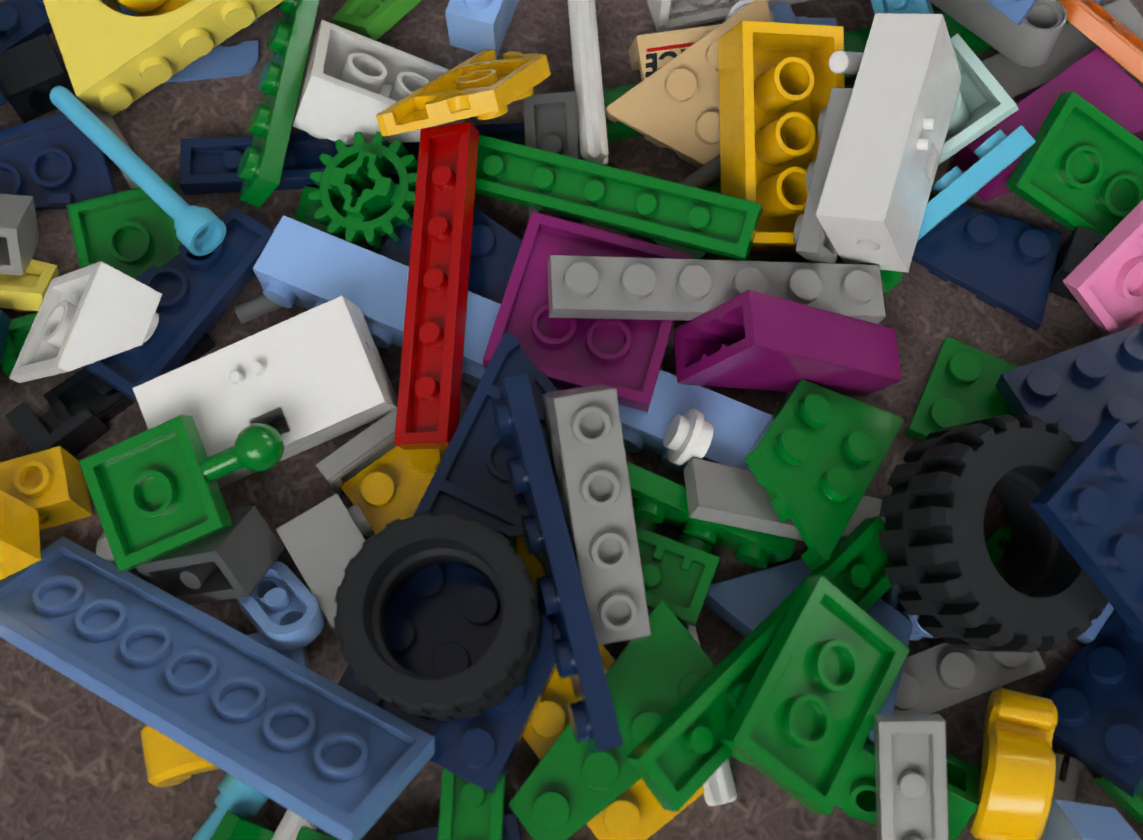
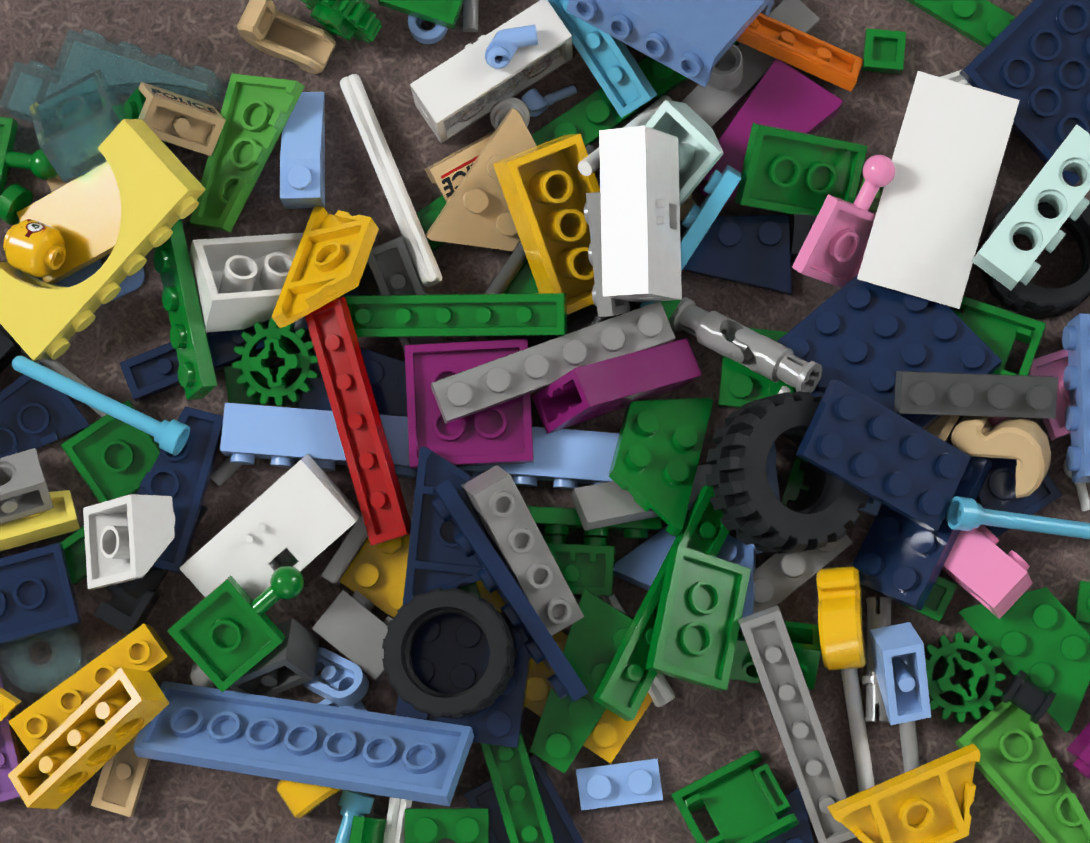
camera: 10 degrees left, 10 degrees up
white plate [663,408,714,465] -> none
none -> light grey piece [669,297,822,393]

